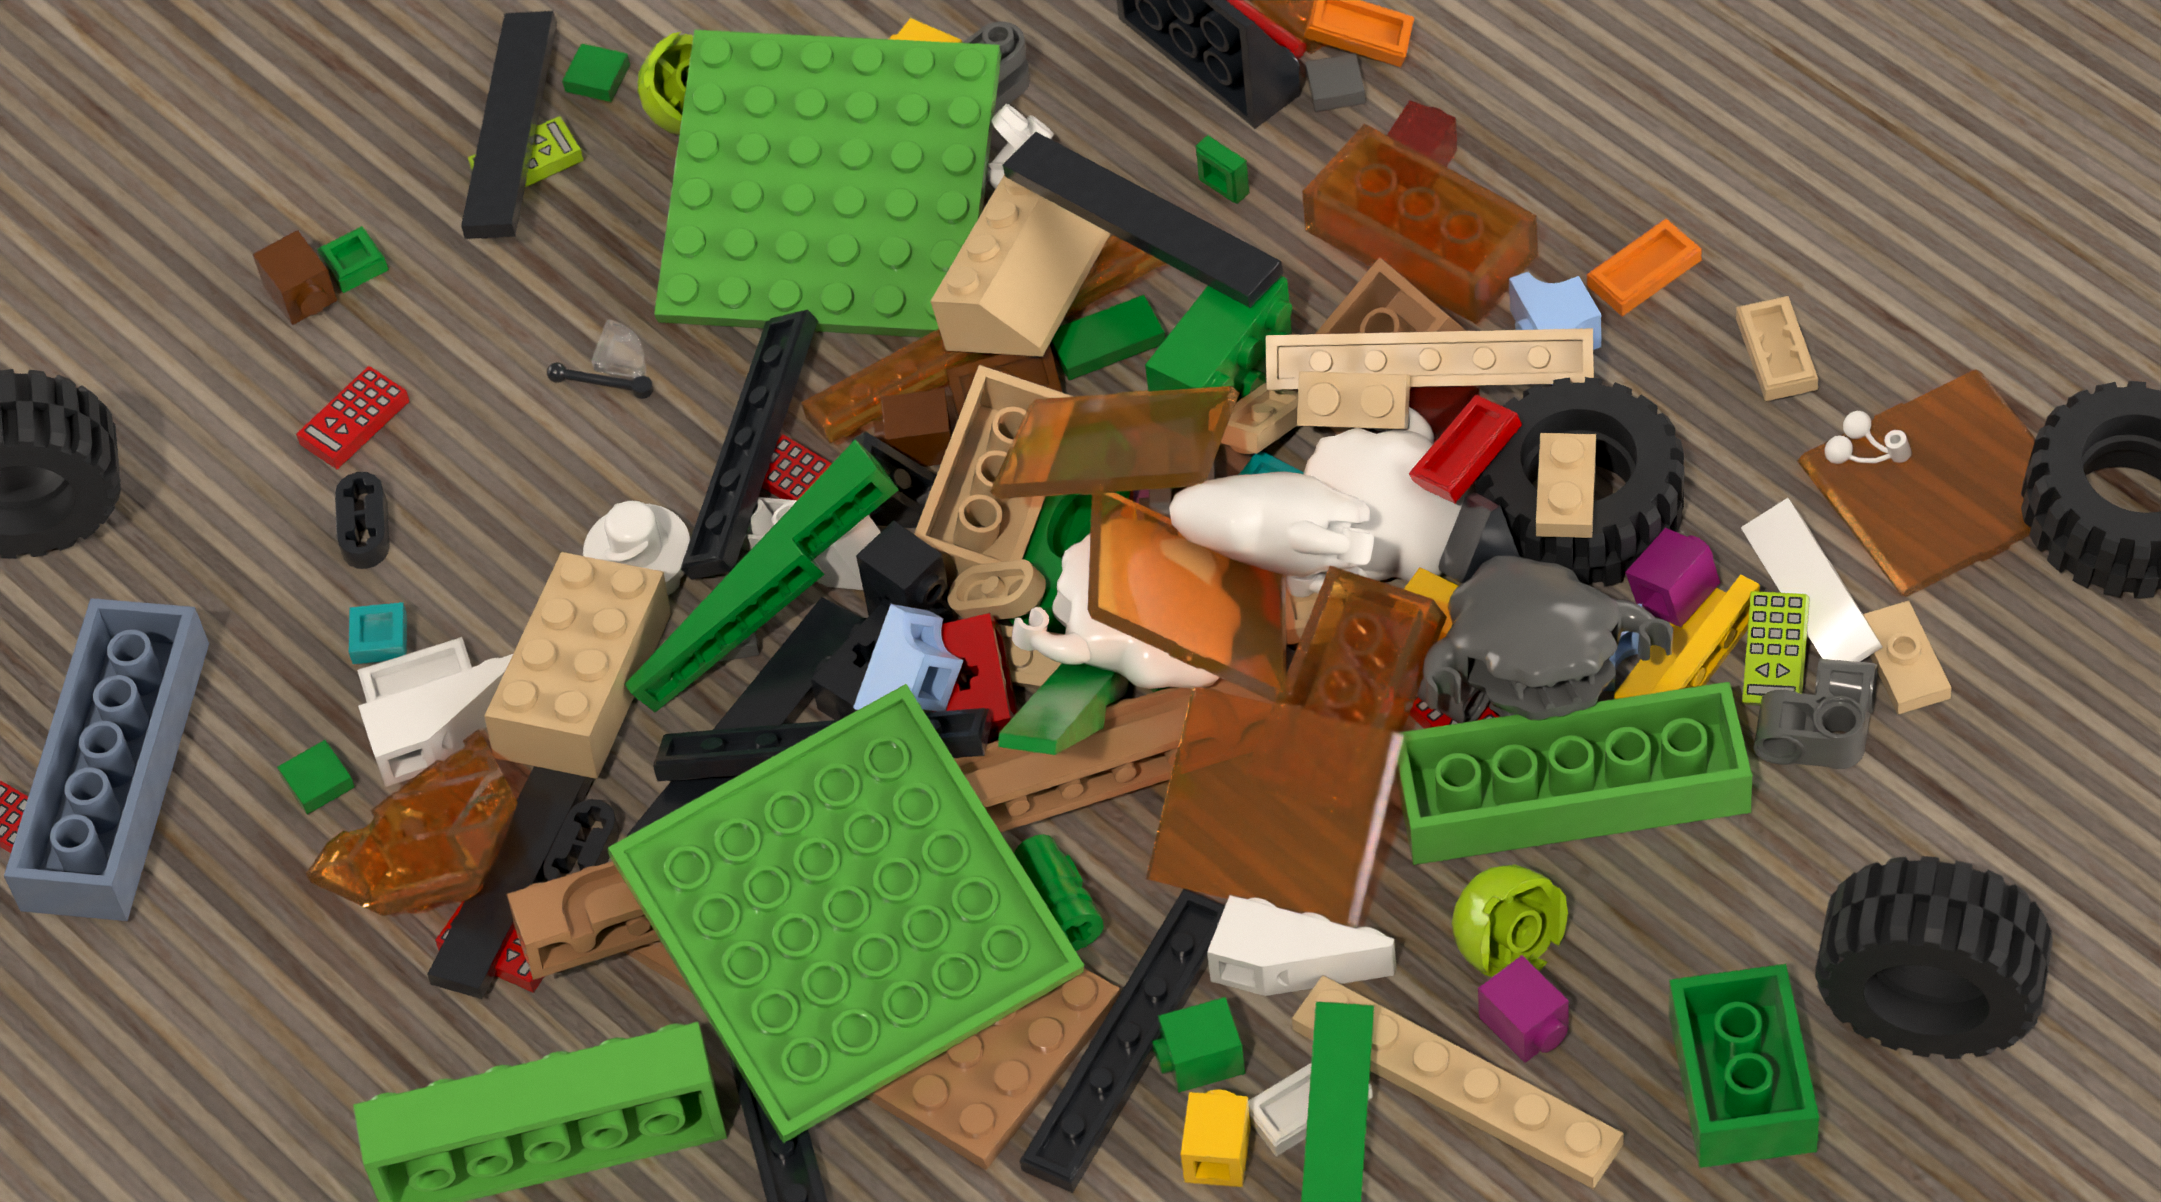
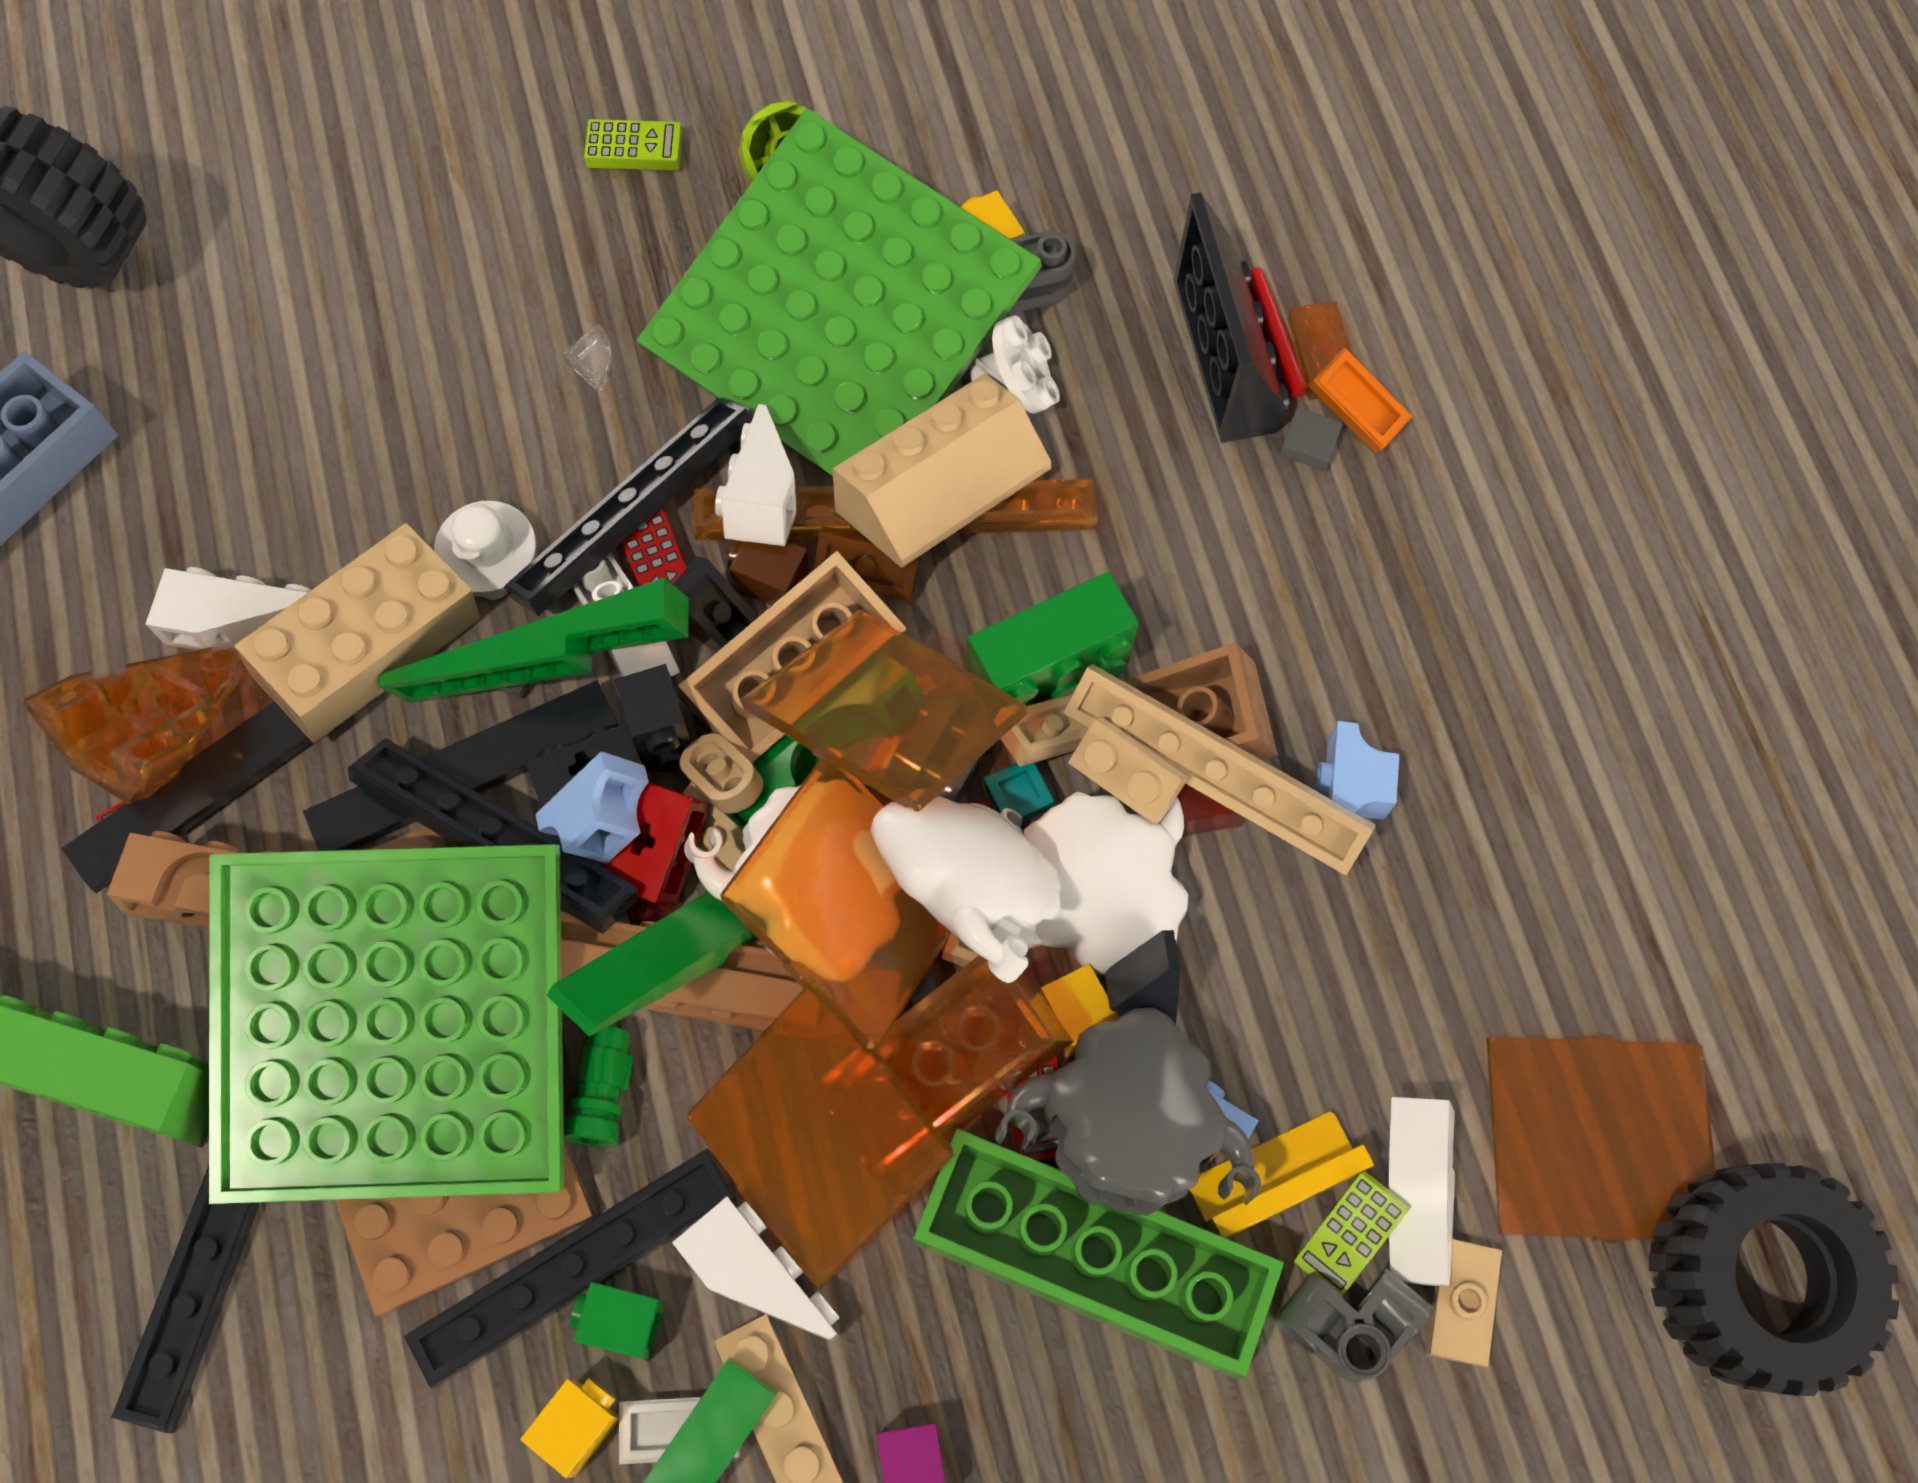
camera: 20 degrees right, 15 degrees up
reddish brown brick [253,230,337,326] -> none
green tile [277,740,355,815] -> none
red tile [296,366,409,470] -> none
green tile [317,226,389,293] -> none
black beam [335,472,390,569] -> none
teal plate [349,602,407,664] -> none
white tile [357,637,472,703] -> none
black tile [461,11,557,239] -> none
black beam [543,799,619,882] -> none
black hinge [547,362,653,399] -> none
green tile [562,43,630,102] -> none
black tile [1002,132,1283,308] -> none
green tile [1050,294,1165,381] -> none
green tile [1196,135,1250,204] -> none
clear orange brick [1302,123,1538,325] -> none
clear red brick [1381,100,1457,194] -> none
red tile [1409,395,1522,504] -> none
lime cylinder [1452,865,1568,978] -> none
black tyre [1474,377,1684,587] -> none
tan plate [1536,433,1596,538] -> none
orange tile [1587,219,1702,317] -> none
magenta brick [1625,528,1721,627] -> none
tan plate [1736,296,1818,401] -> none
white piece [1824,411,1912,464] -> none
none -> white slope [715,404,796,546]

